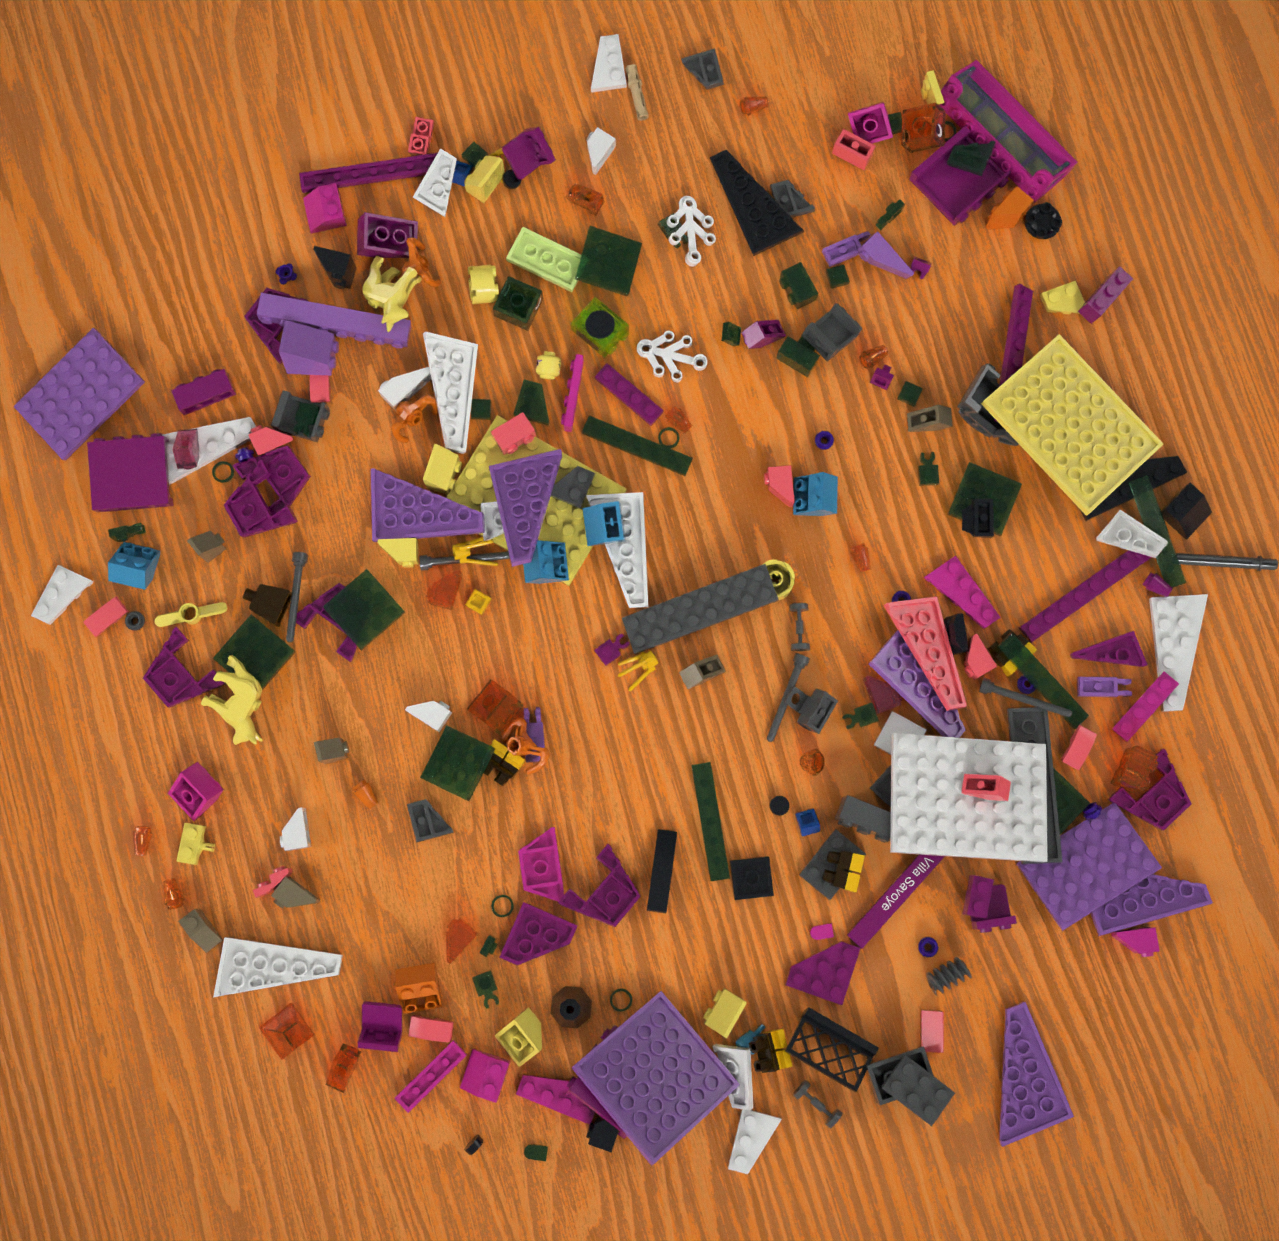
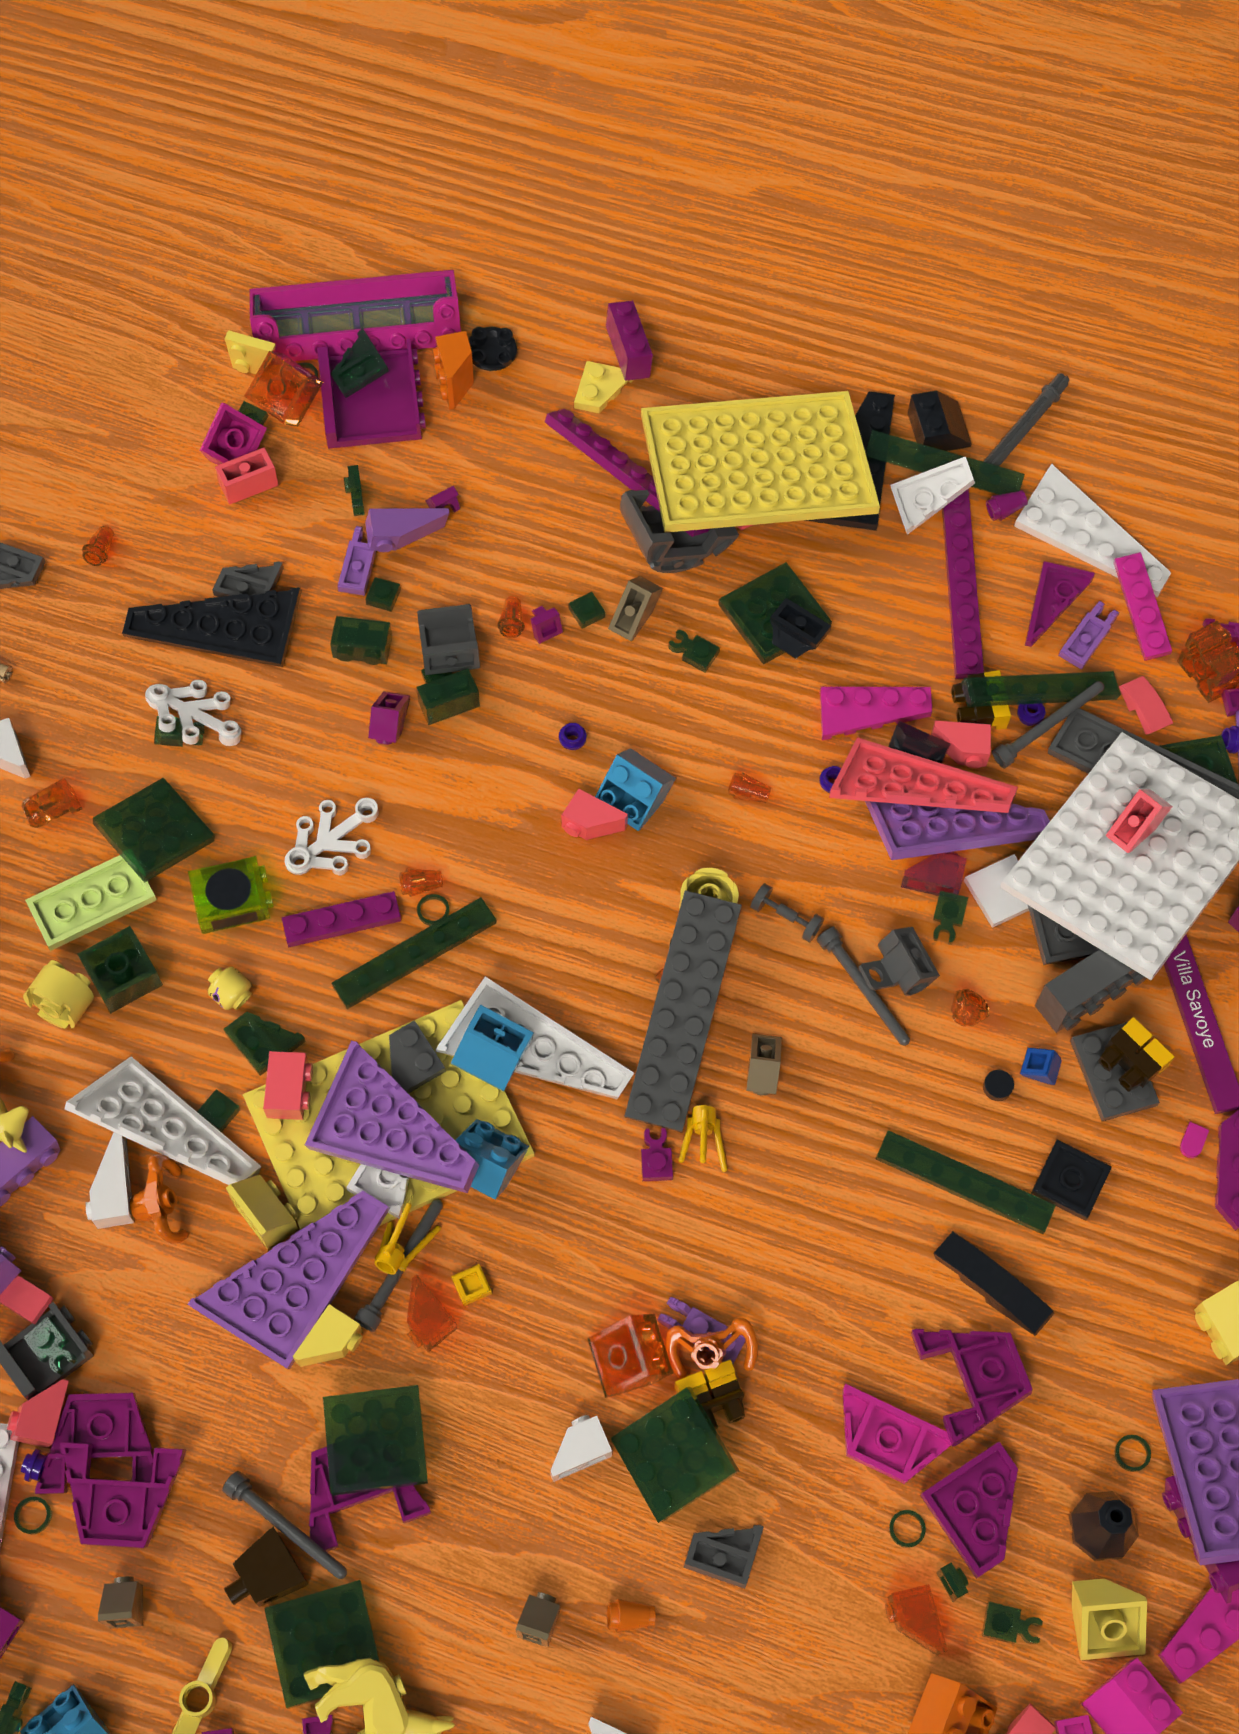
camera: 55 degrees left, 15 degrees down
dark pink plate [561,354,584,432] -> none
clear green plate [721,322,741,346] -> none

